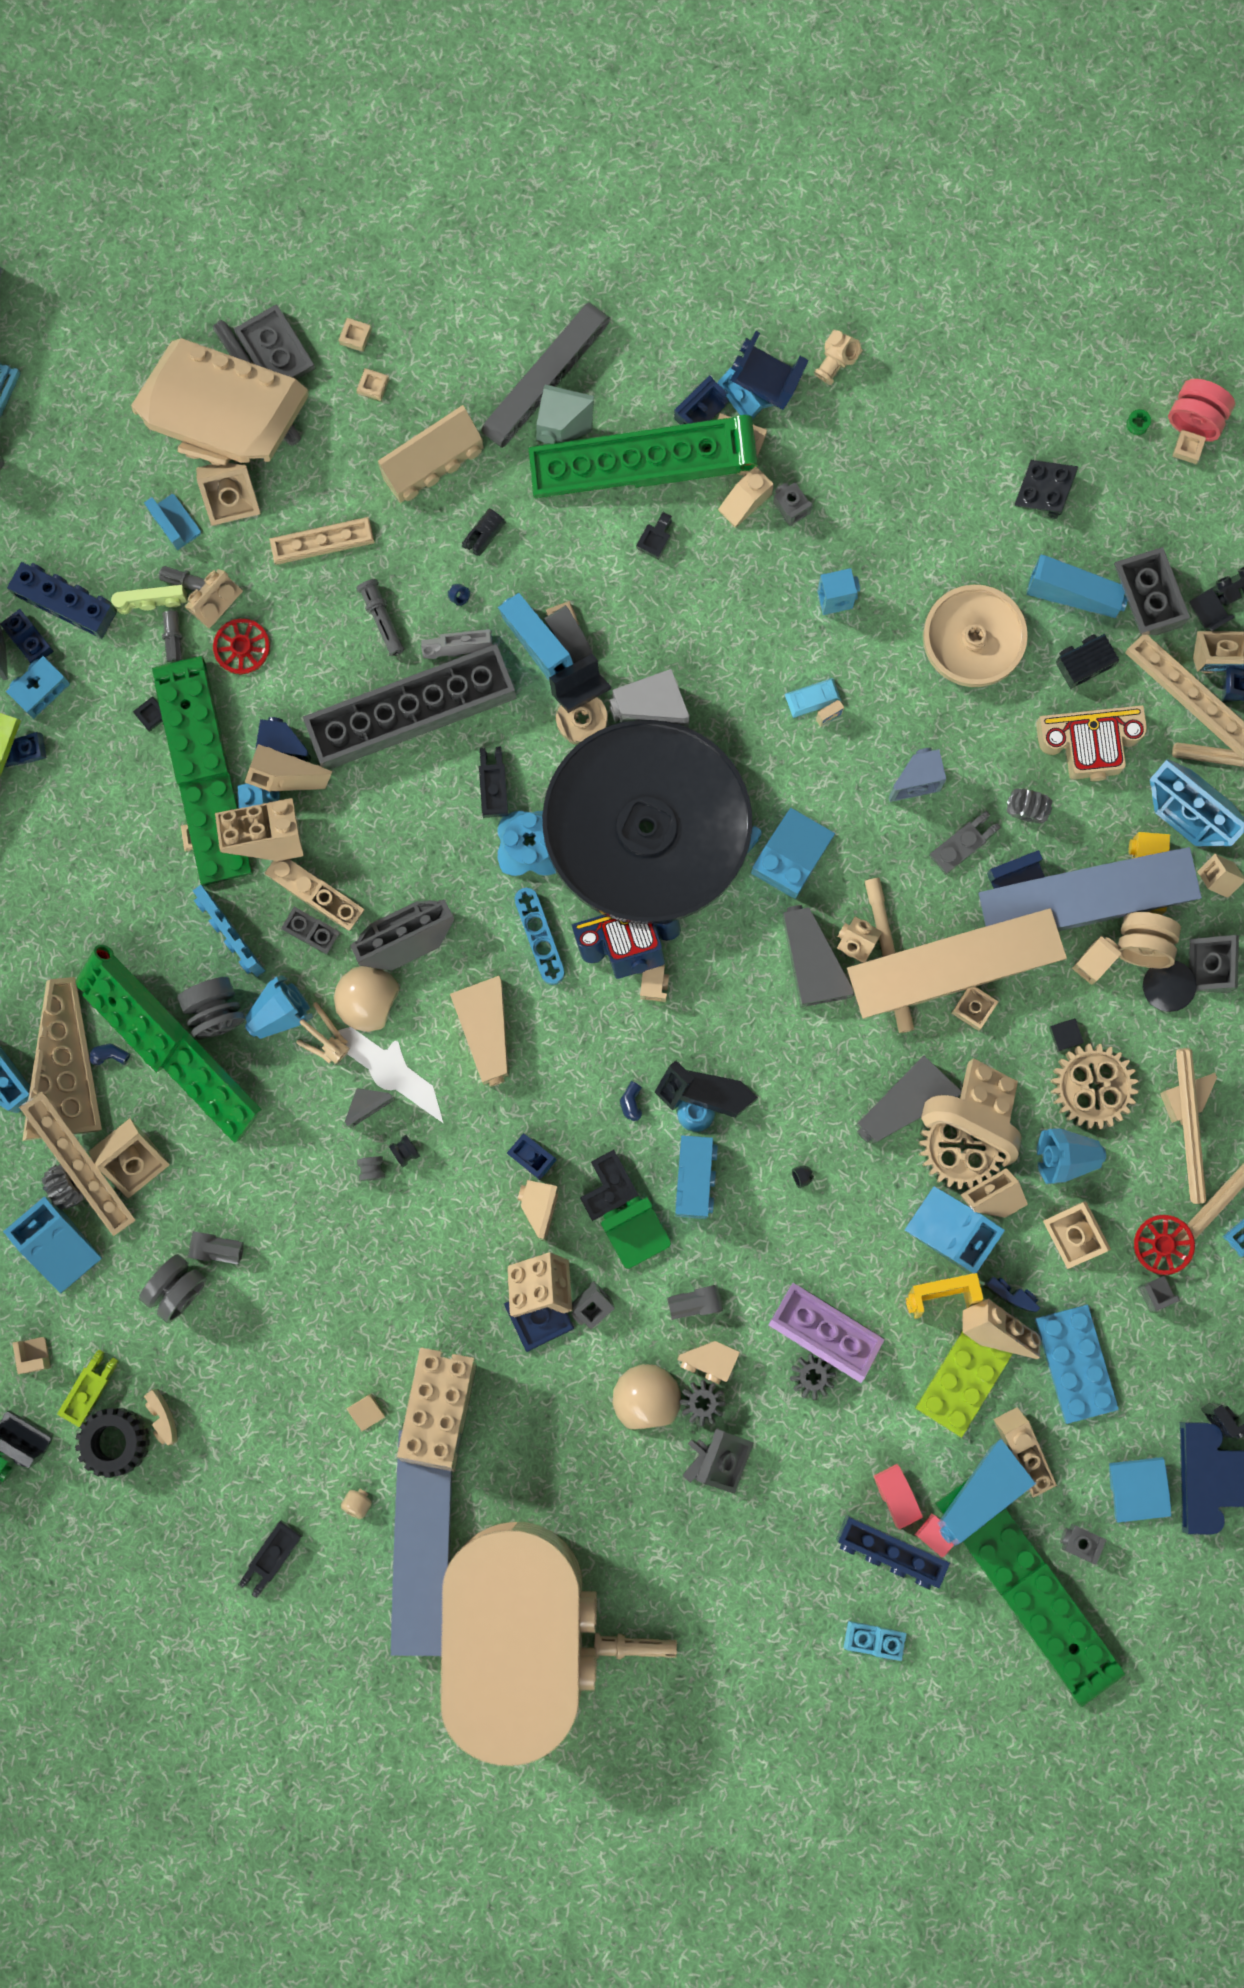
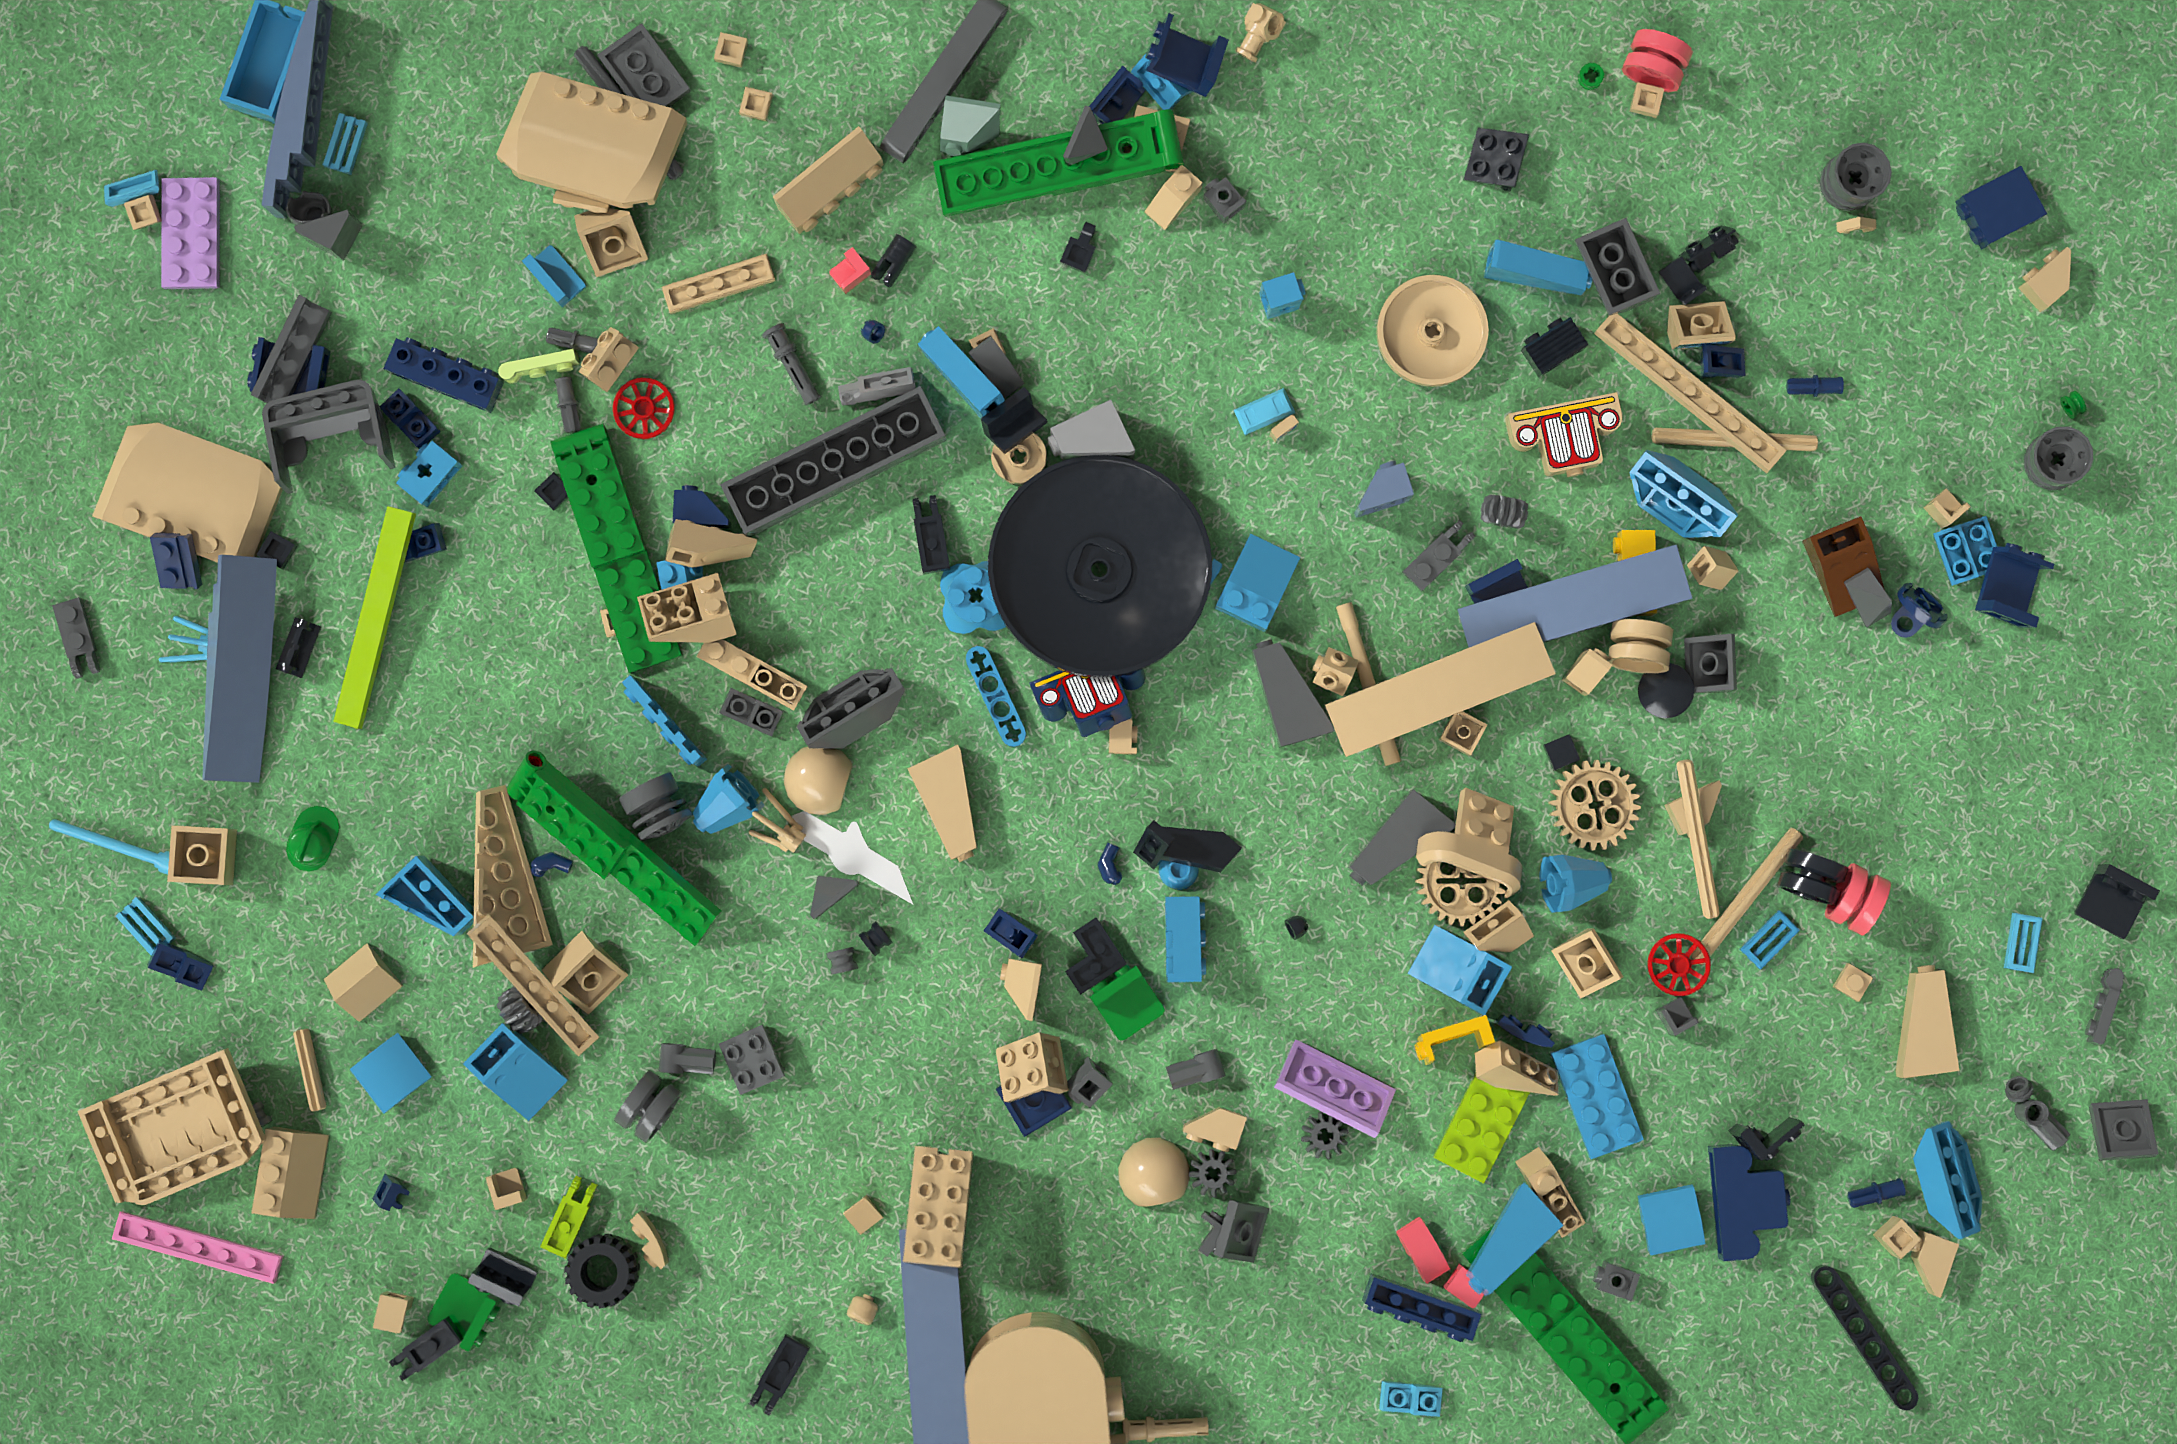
camera: 10 degrees left, 5 degrees up
none -> dark grey hinge [719,1024,785,1095]
none -> coral panel [829,247,871,294]
none -> dark grey slope [1063,105,1108,165]

